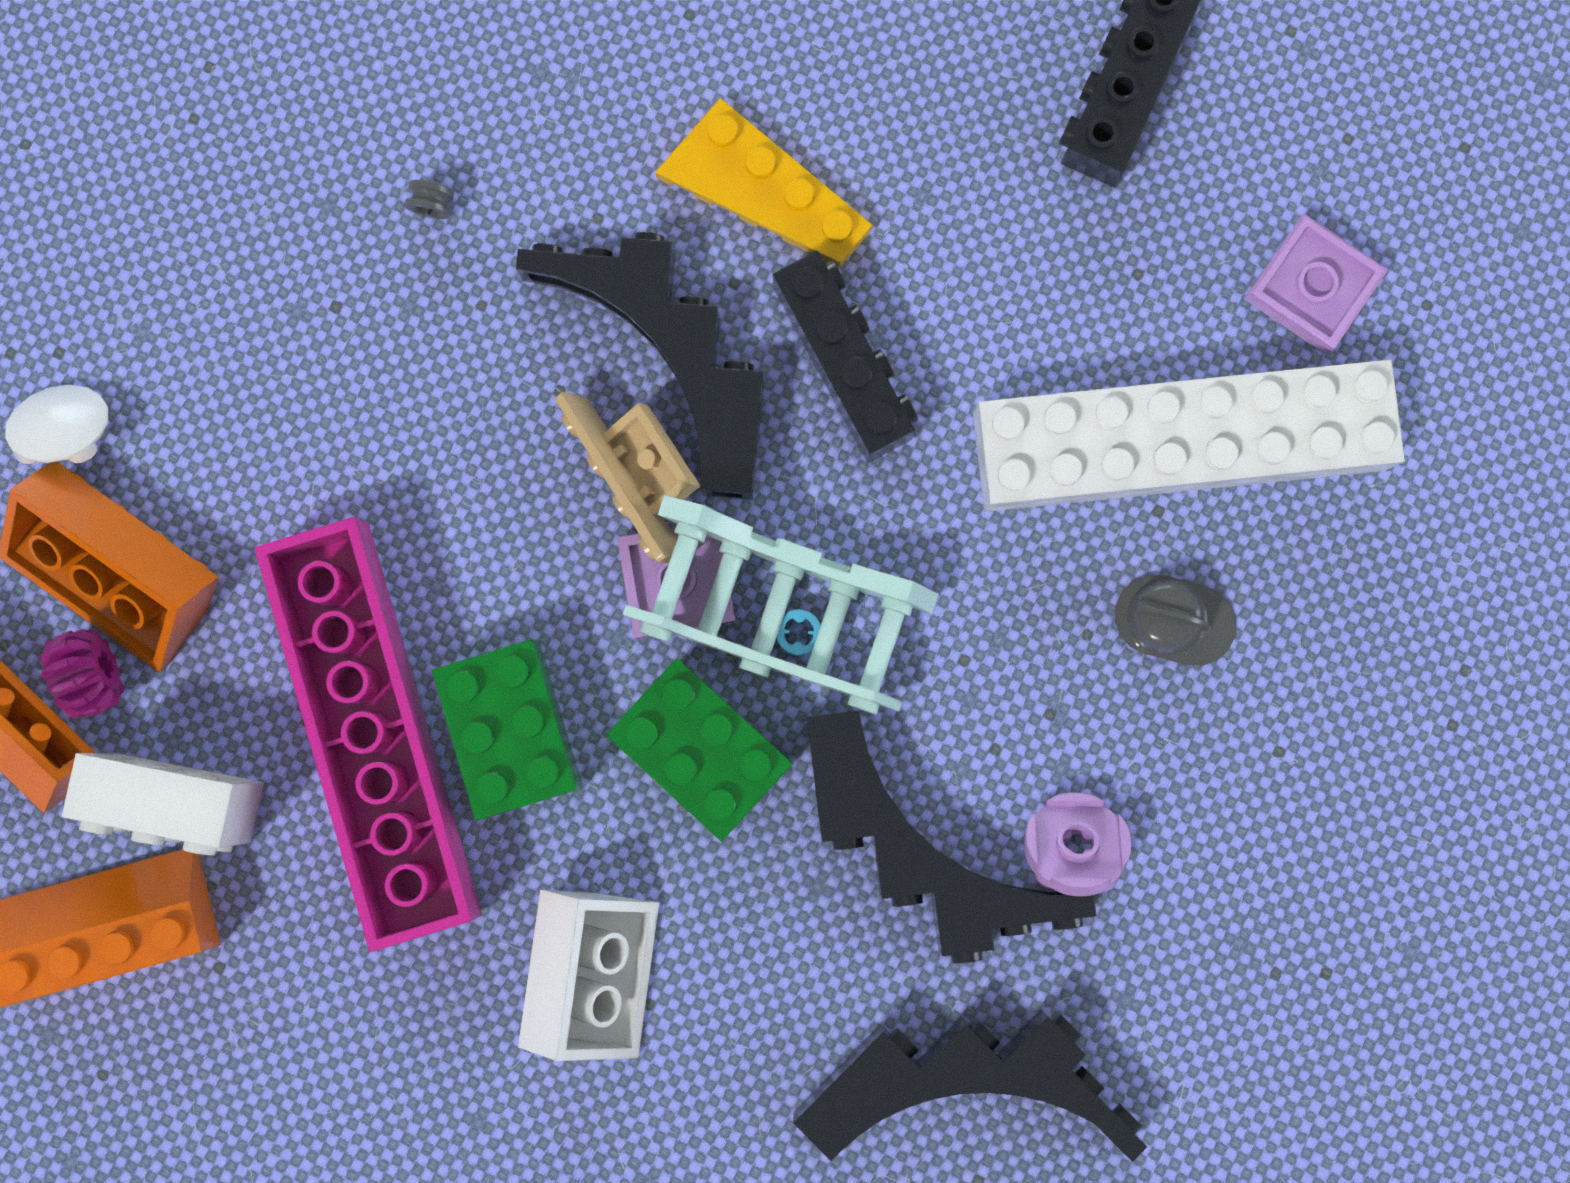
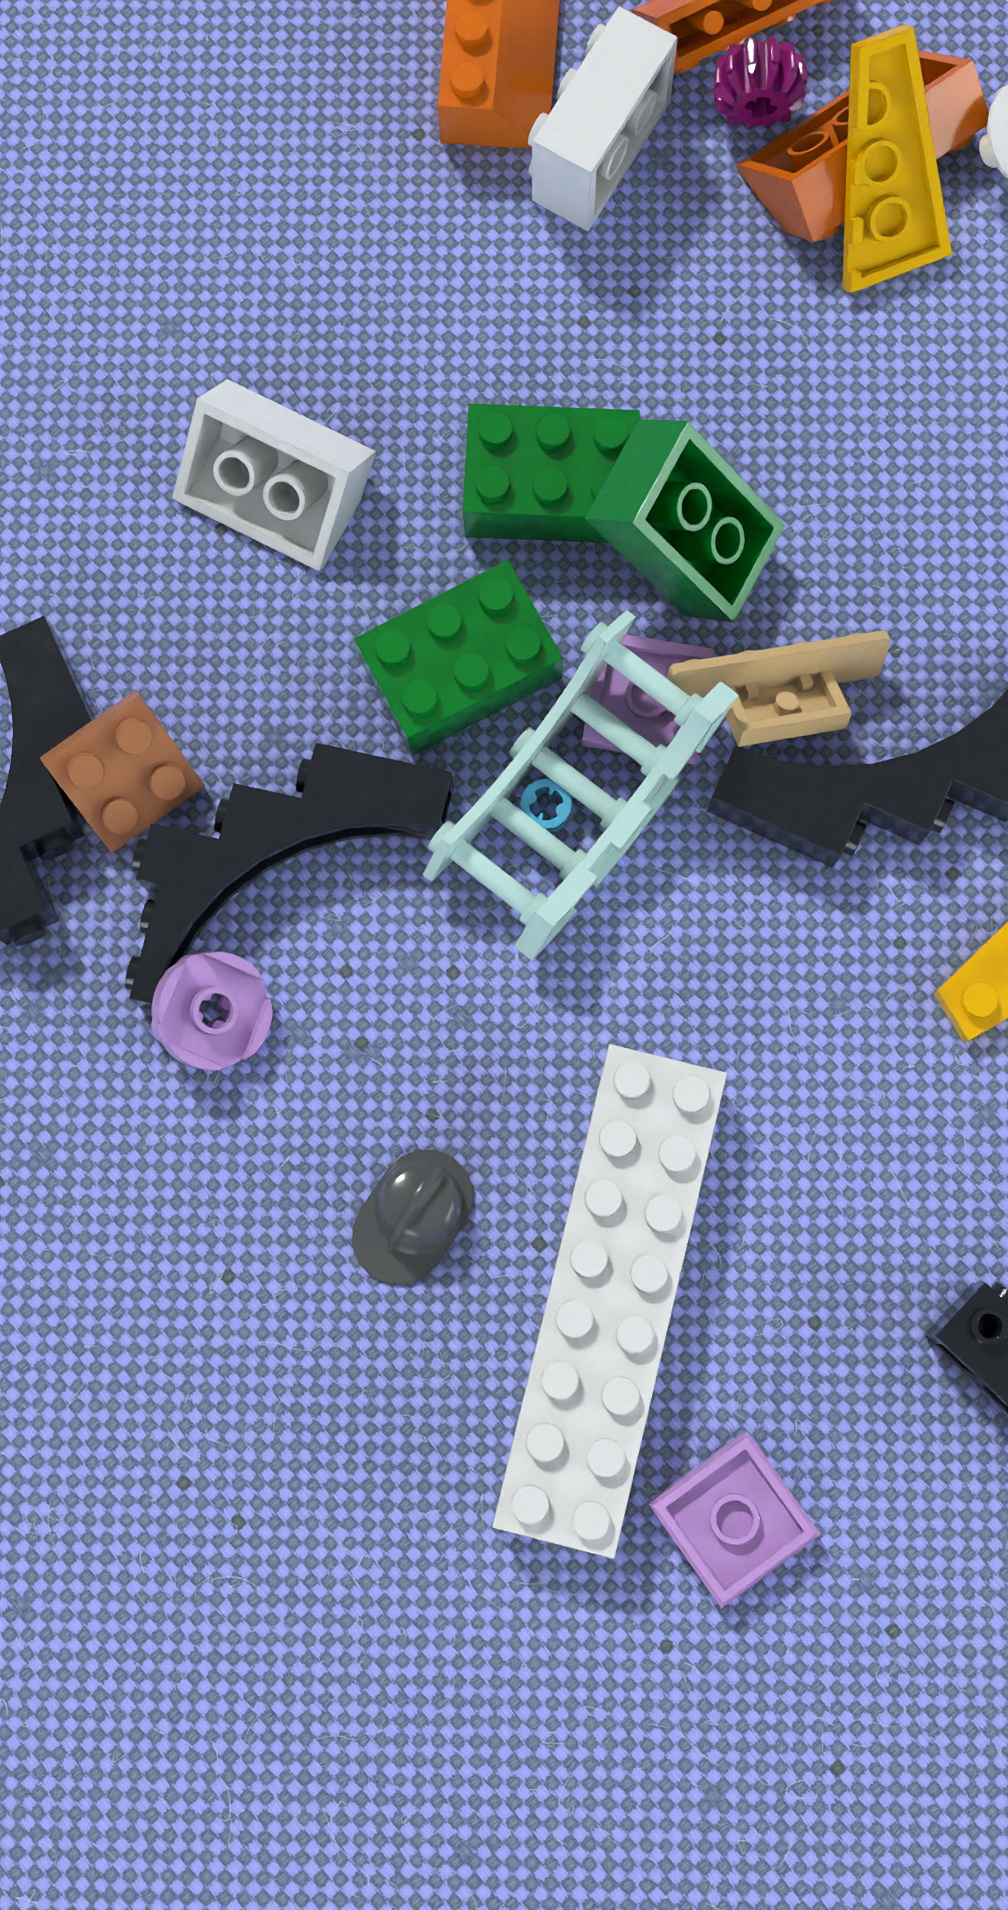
camera: 110 degrees right, 5 degrees down
dark pink brick [254,517,482,953] -> none
black brick [772,250,918,463] -> none
none -> nougat plate [40,690,205,853]
none -> green brick [585,419,785,622]
none -> yellow wing [842,24,952,294]

